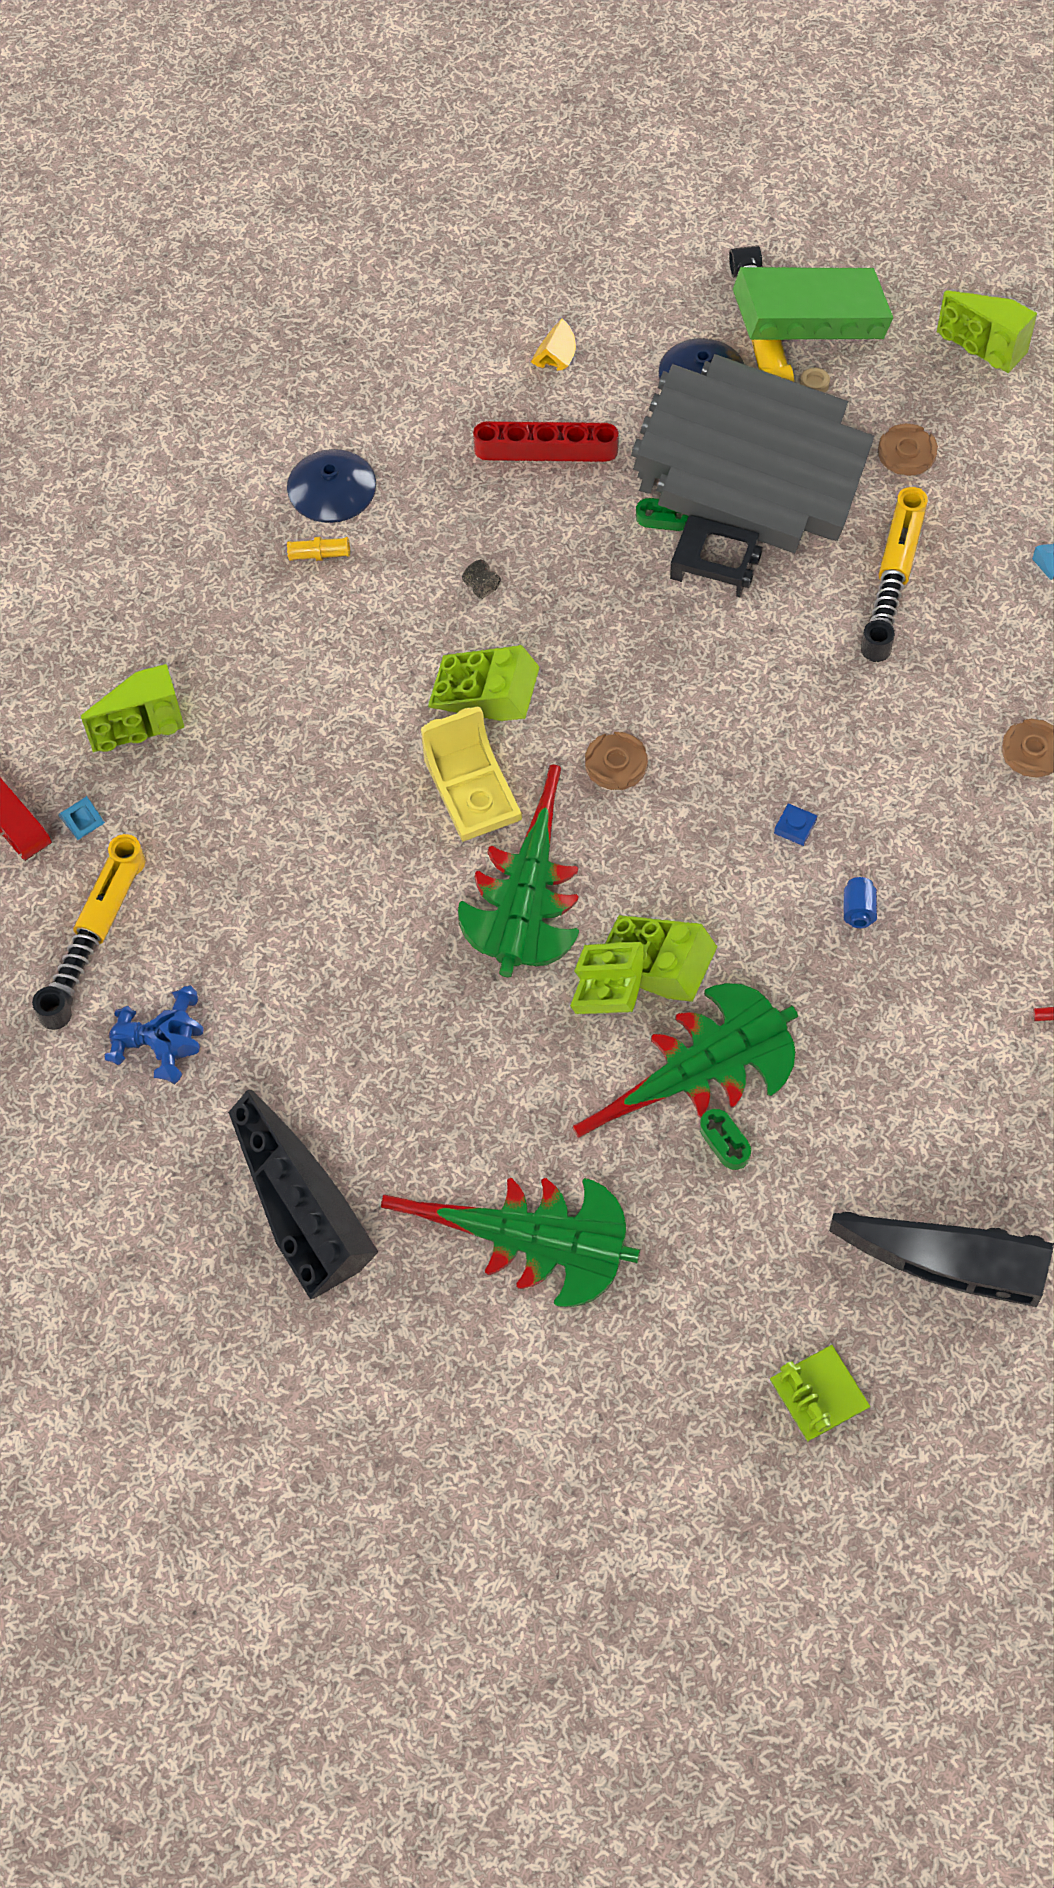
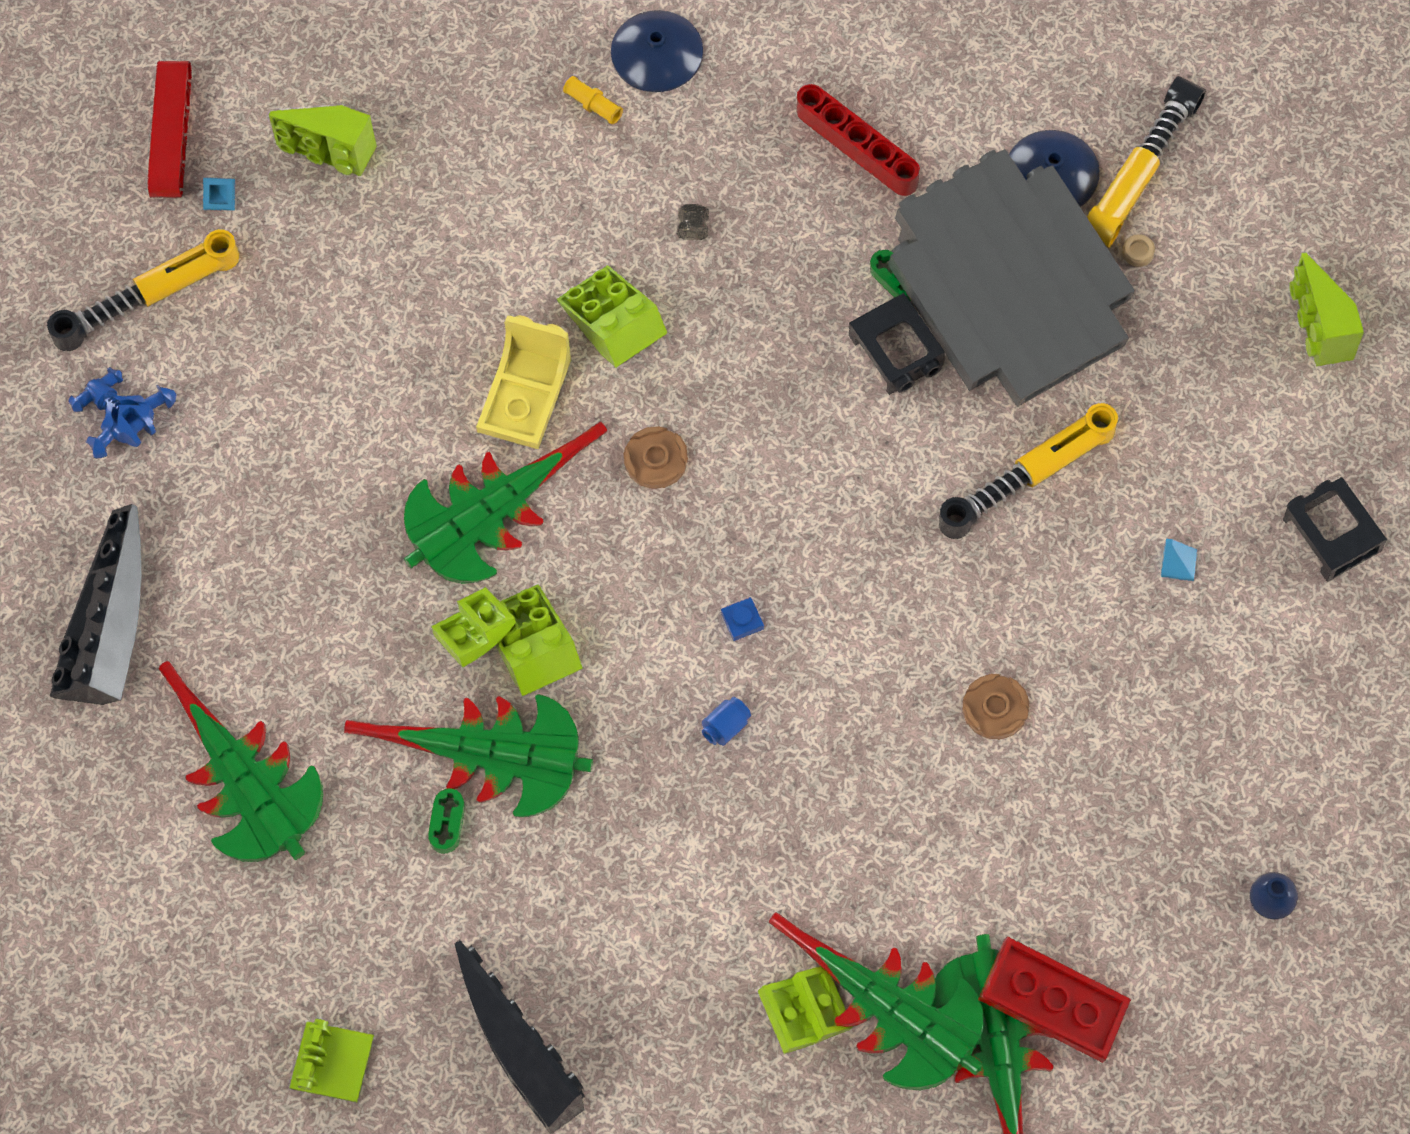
camera: 40 degrees right, 5 degrees up
yellow brick [531,318,576,371] -> none
bright green brick [733,267,893,340] -> none
medium nougat tile [878,423,938,476] -> none

